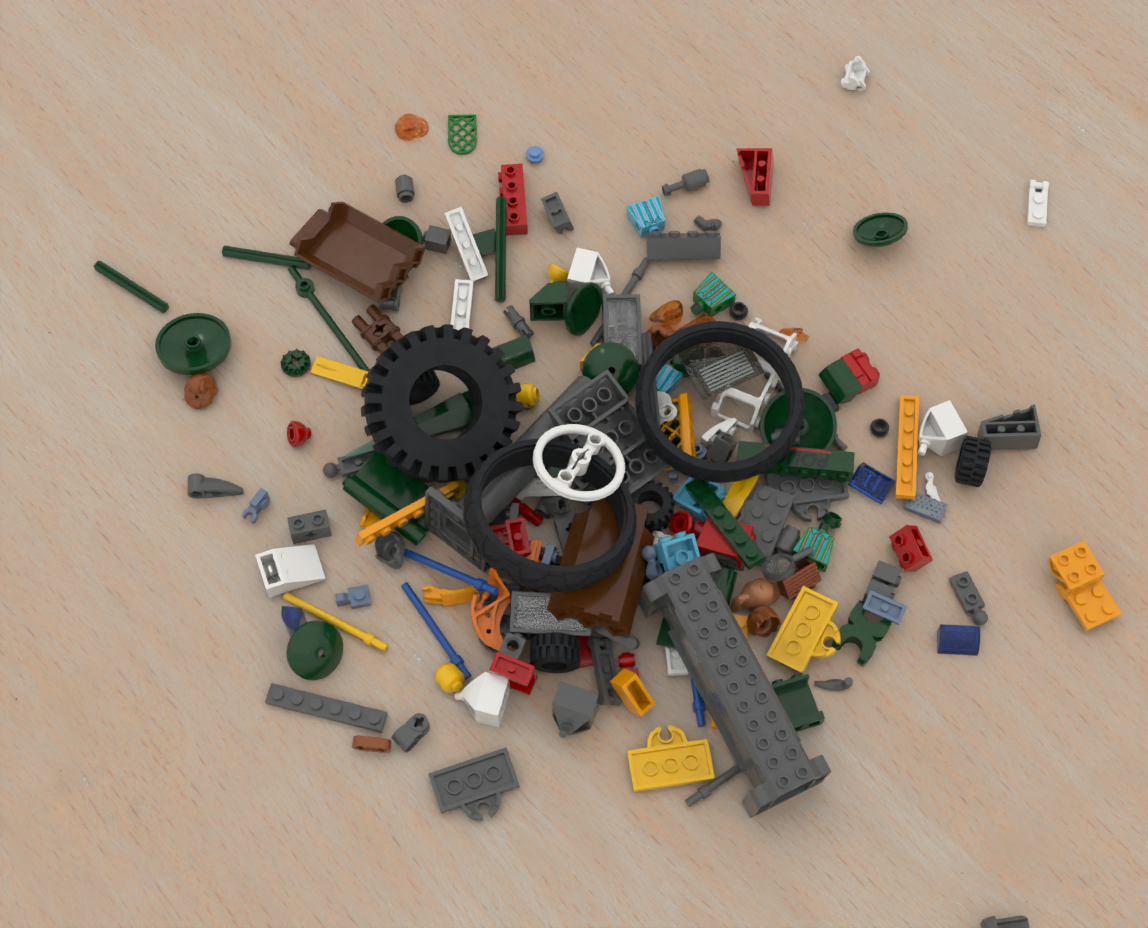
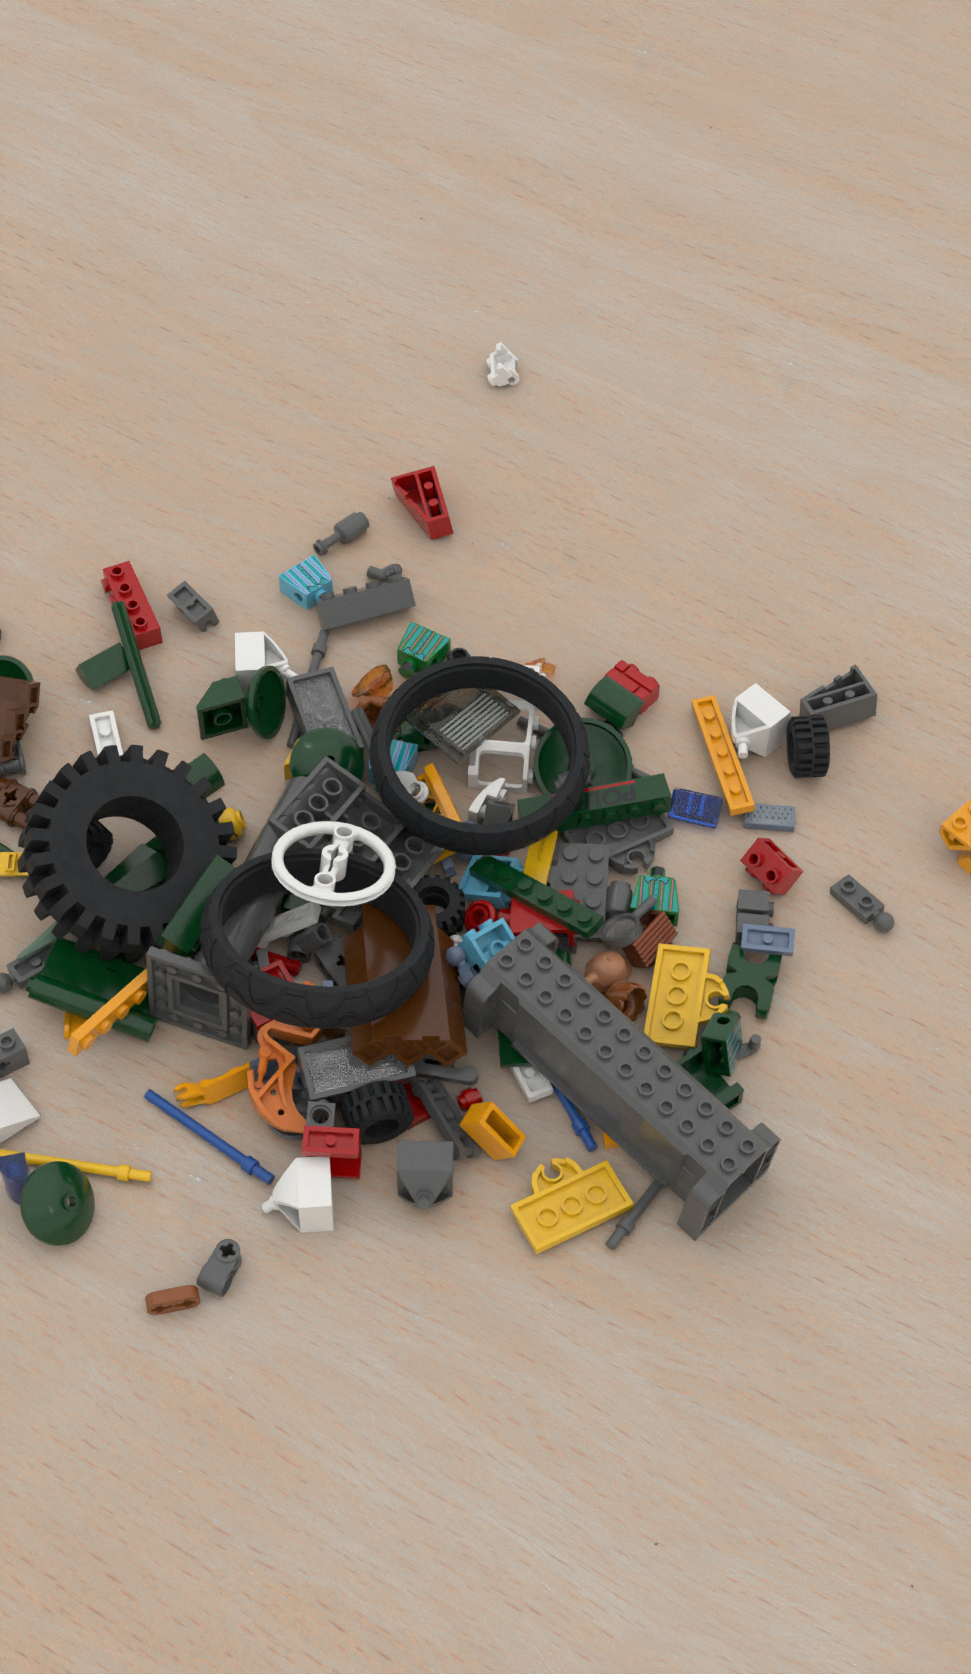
camera: 20 degrees left, 10 degrees down
dark grey plate [265,683,388,733] -> none
sand blue plate [335,585,371,609] -> none
dark grey hair [375,531,405,569] -> none
blue bar [404,548,499,595] -> none
dark grey brick [423,225,452,254] -> none
dark grey plate [428,748,520,821] -> none
yellow head [435,663,465,693] -> none
white plate [444,206,488,281] -> none
green window [448,114,477,155] -> none
dark grey pin [503,305,534,339] -> none
medium blue plate [526,146,544,164] -> none
yellow brick [548,263,569,283] -> none
dark green plate [823,512,842,529] -> none
dark green dish [853,212,908,247] -> none
black plate [870,418,889,437] -> none
white piece [925,472,941,502] -> none
clear blue brick [937,624,980,656] -> none
white plate [1027,179,1049,228] -> none
none -> dark green brick [155,855,235,957]
none -> dark green torso [700,1010,743,1077]

